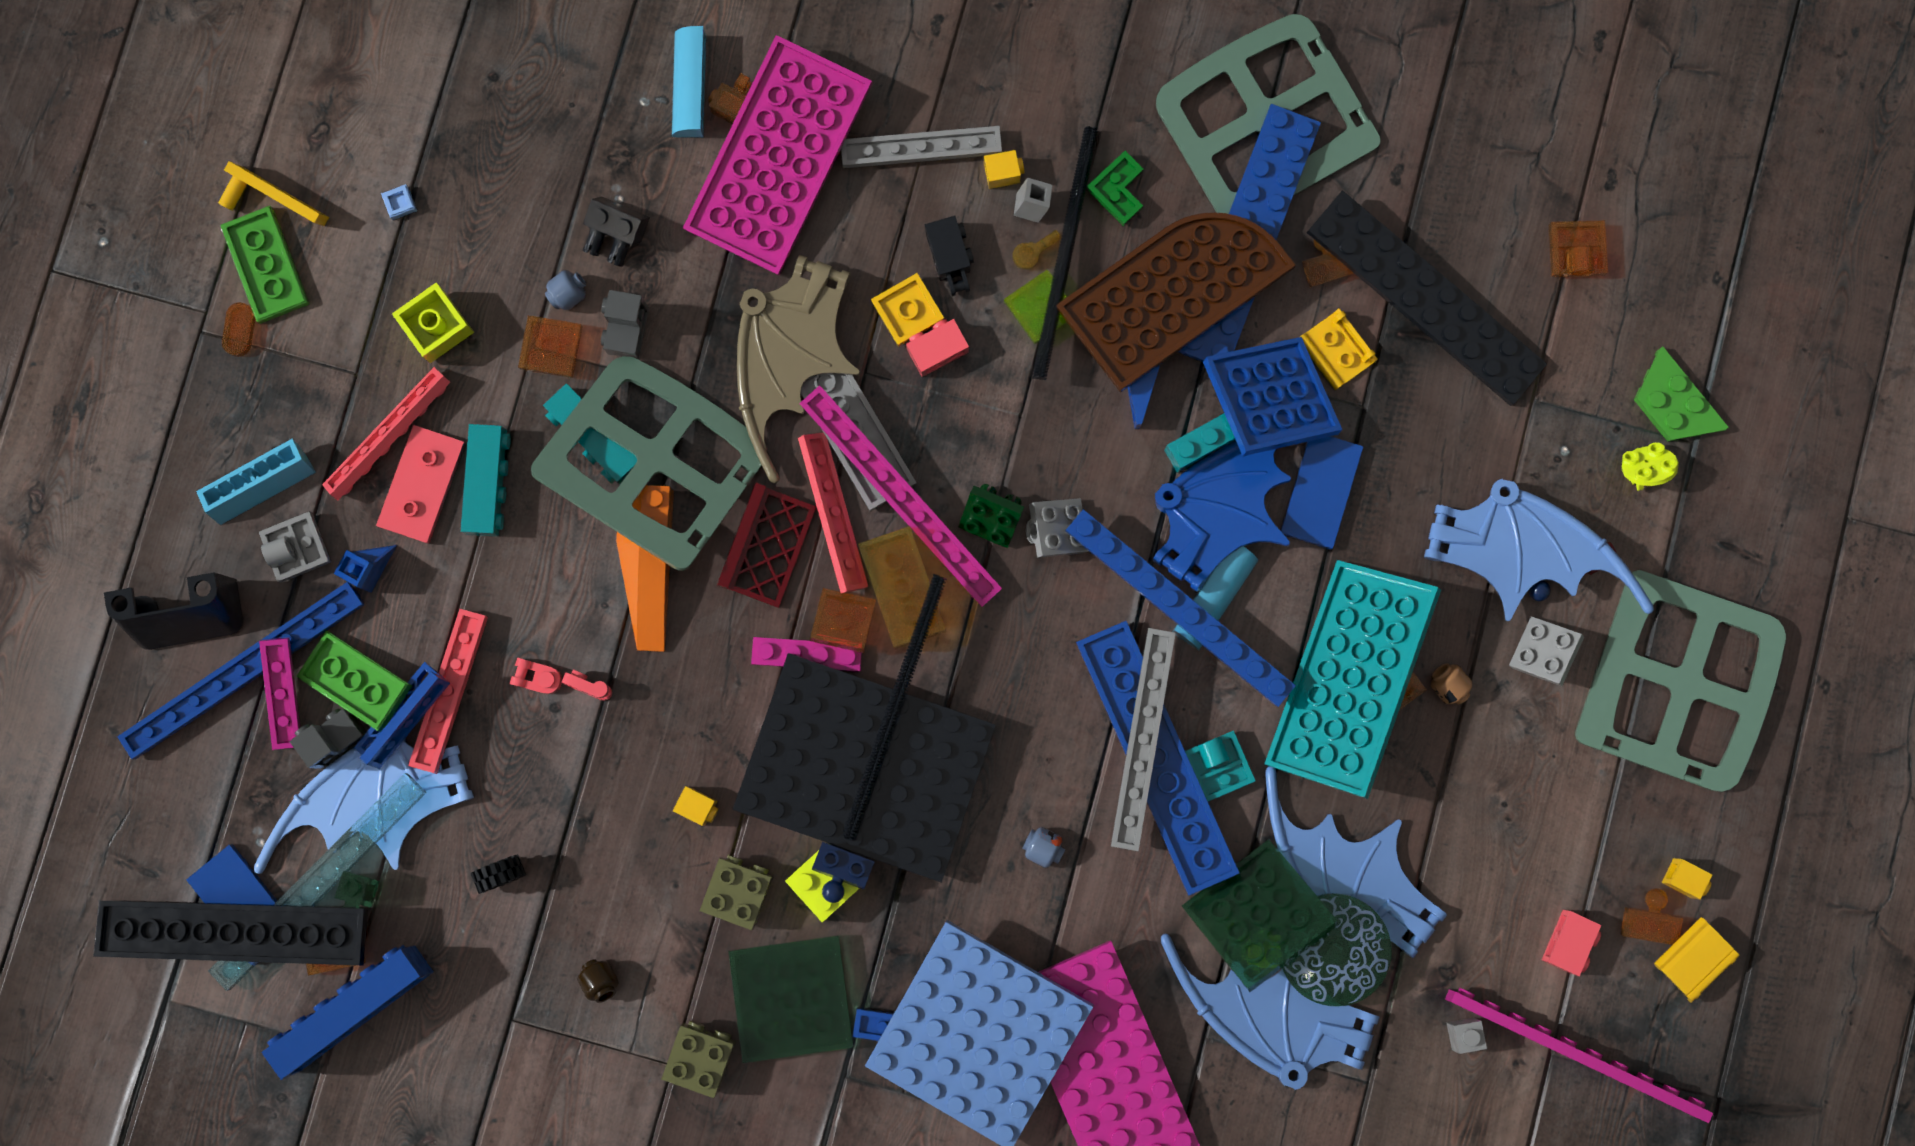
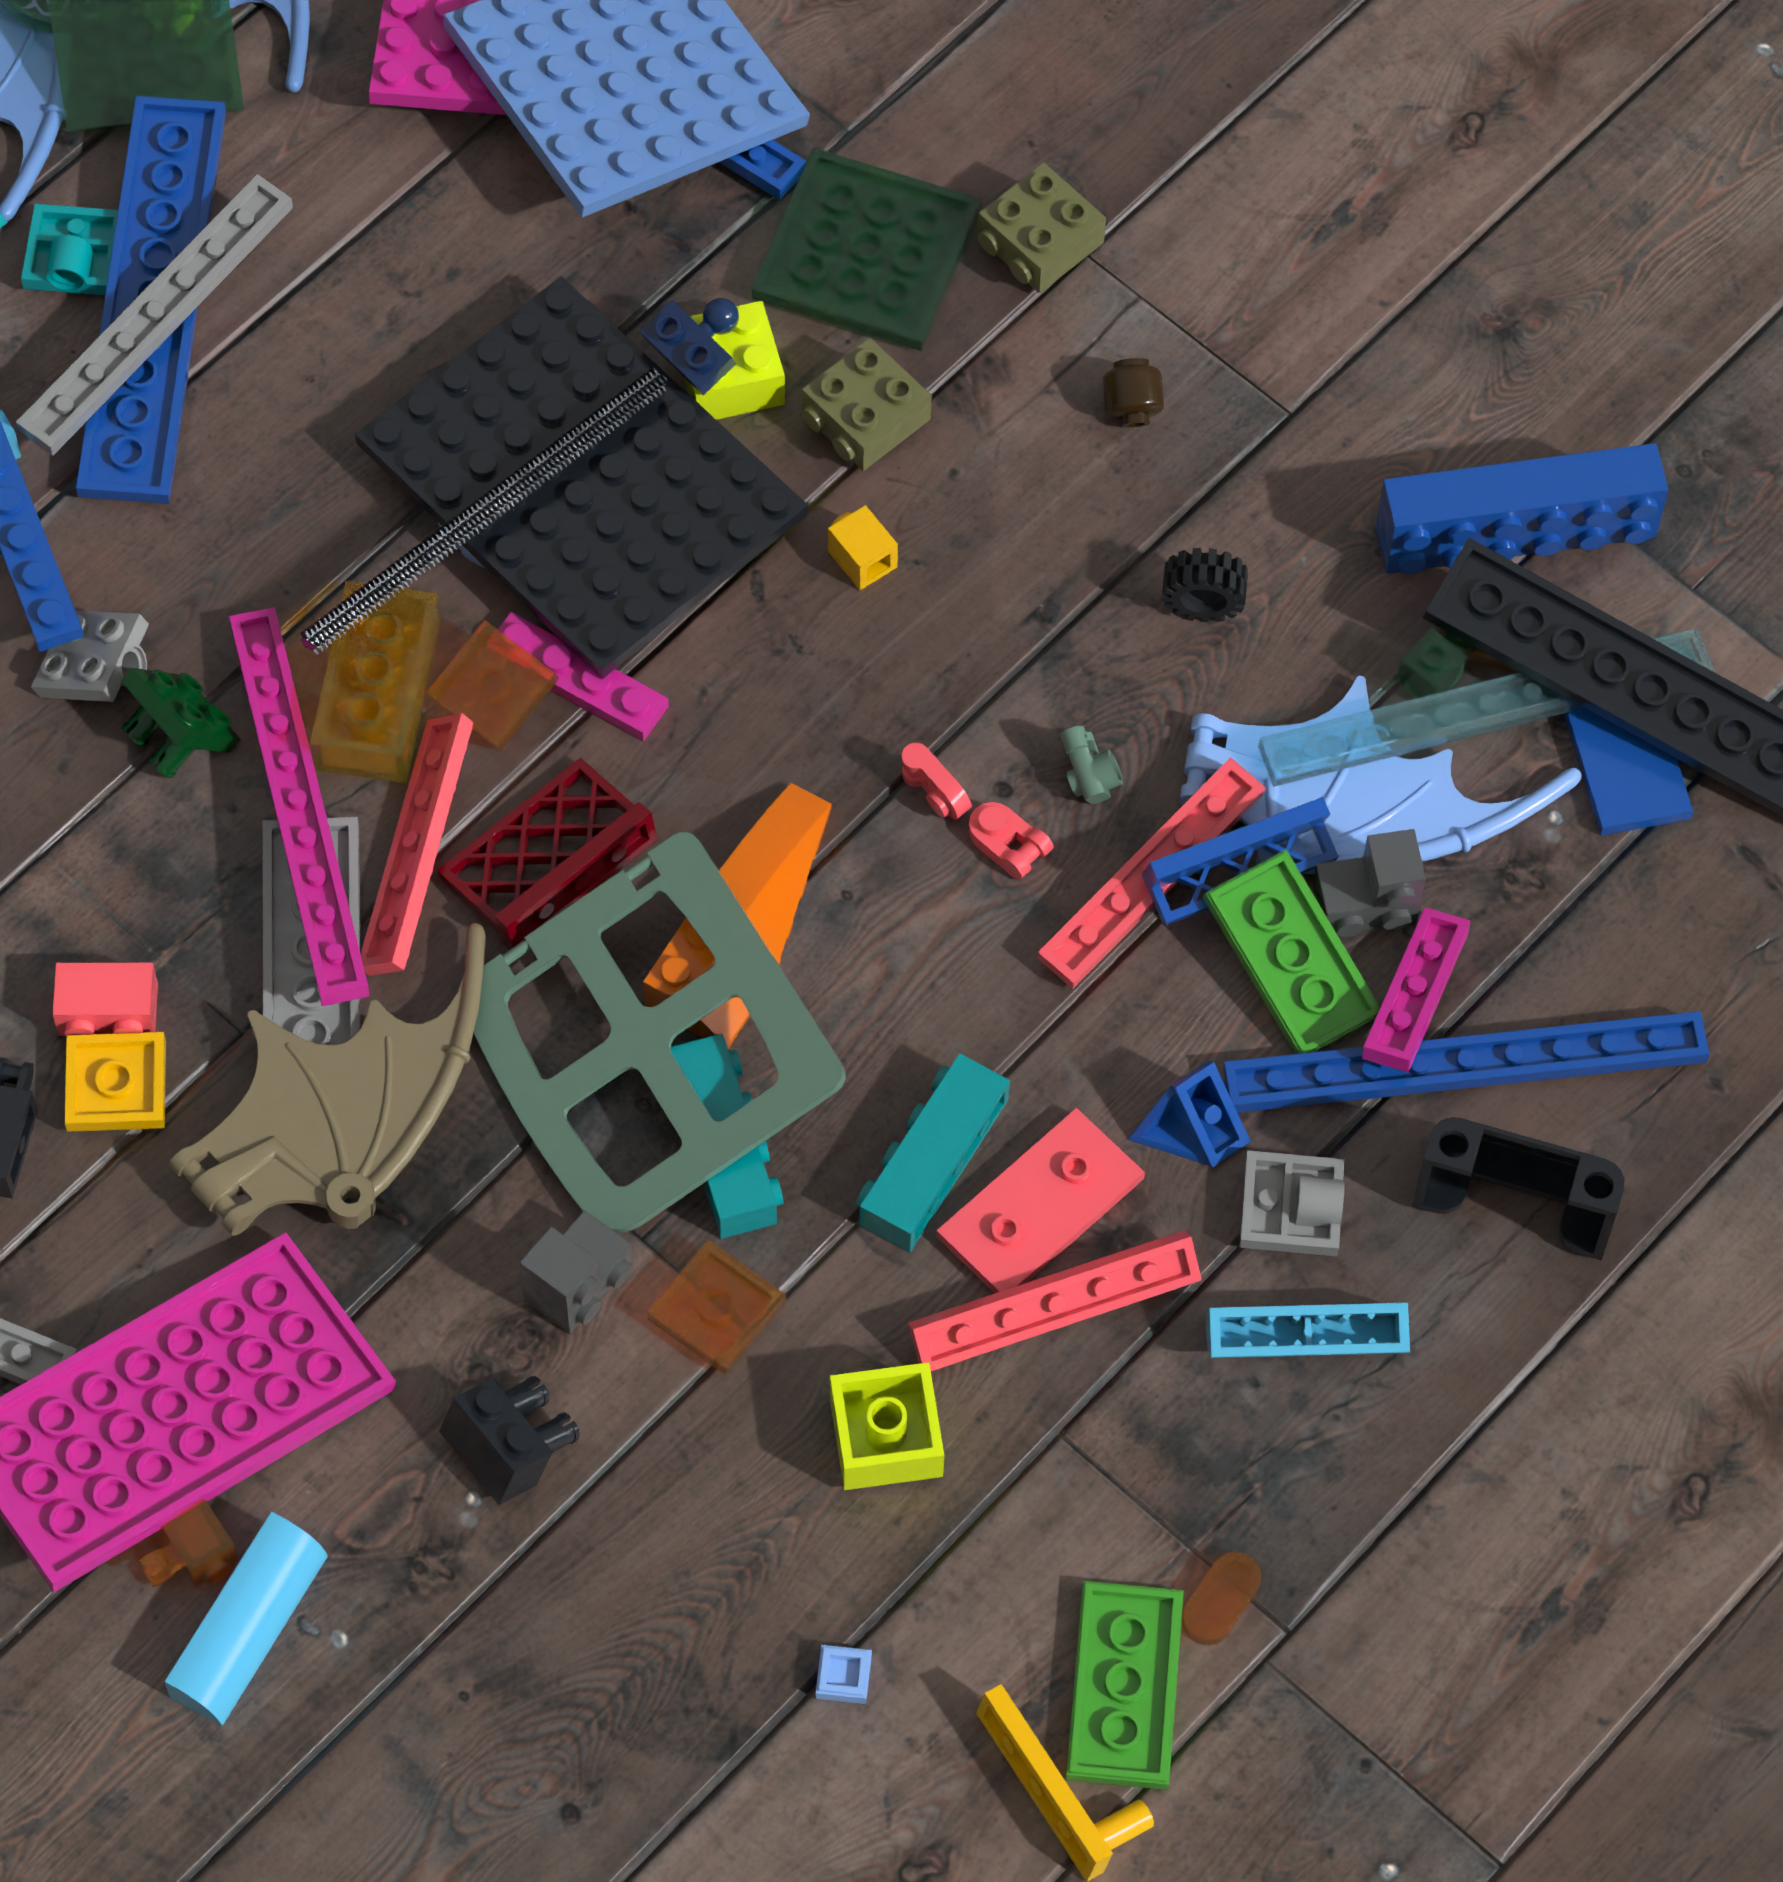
camera: 155 degrees left, 20 degrees down
sand blue head [545,270,586,310] -> none
sand blue head [1022,827,1065,868] -> none
none -> sand green plate [1060,726,1123,805]

